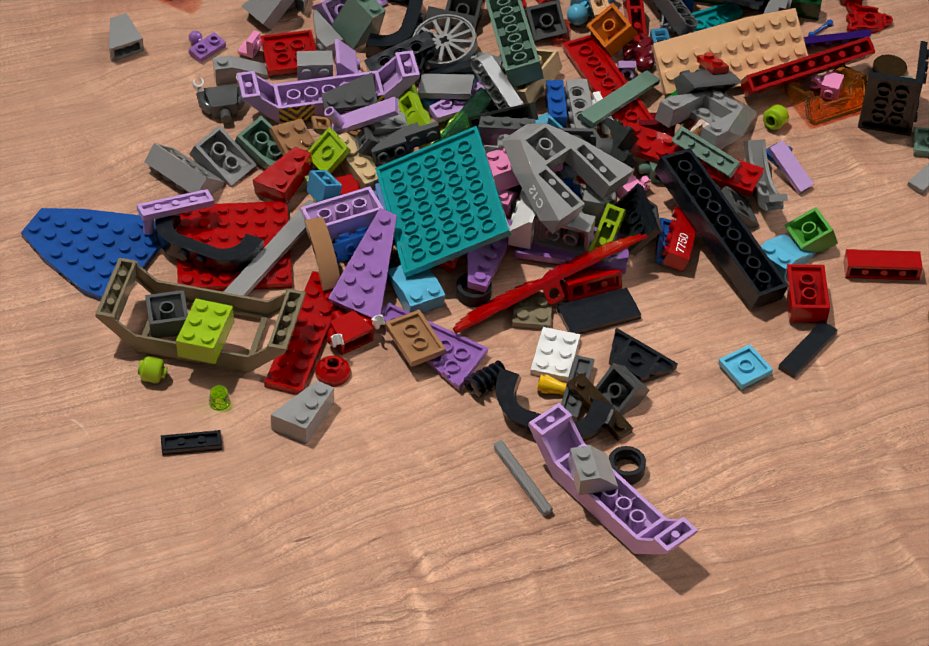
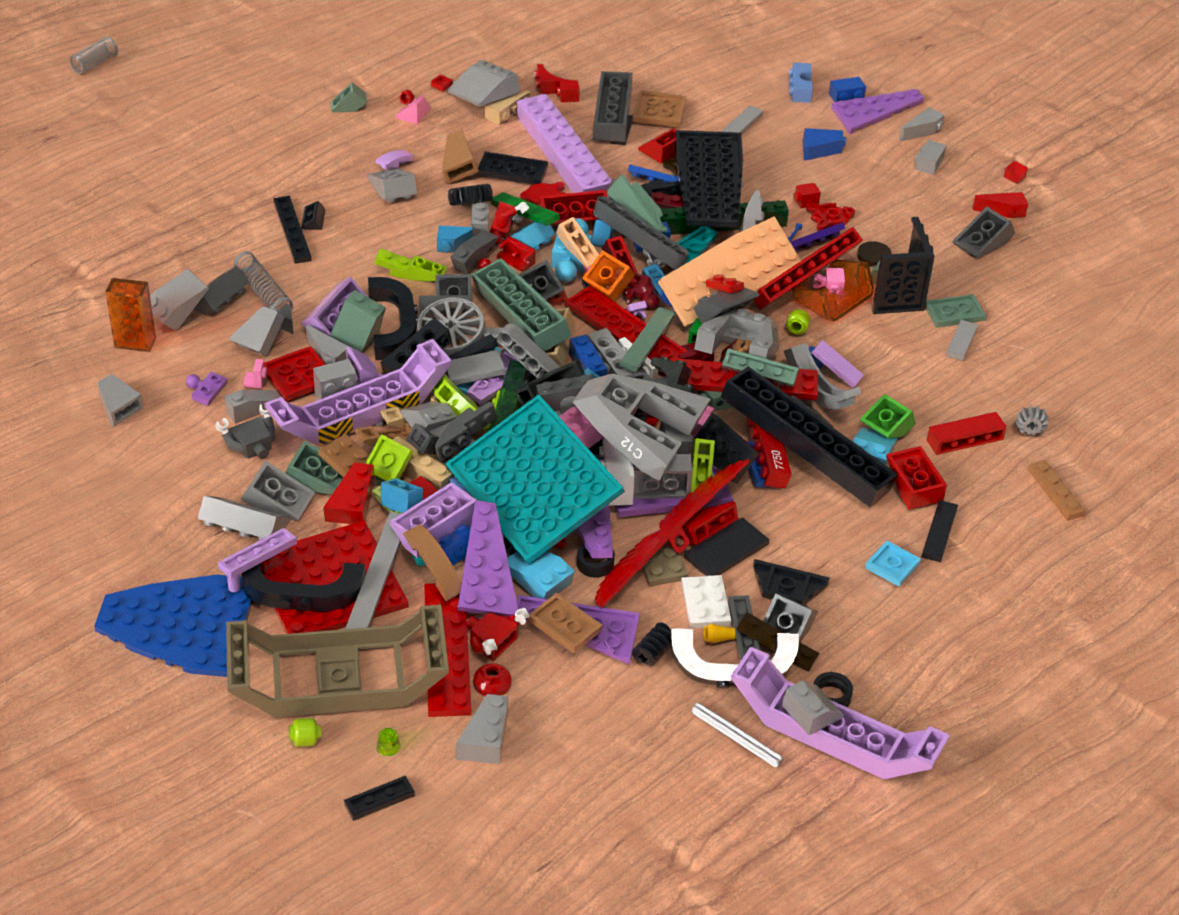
camera: 20 degrees left, 5 degrees down
dark grey slope [145,290,188,338] -> none
lime brick [176,299,234,364] -> none
dark grey wing [322,72,378,112] -> none
lavender piece [324,97,399,135] -> none

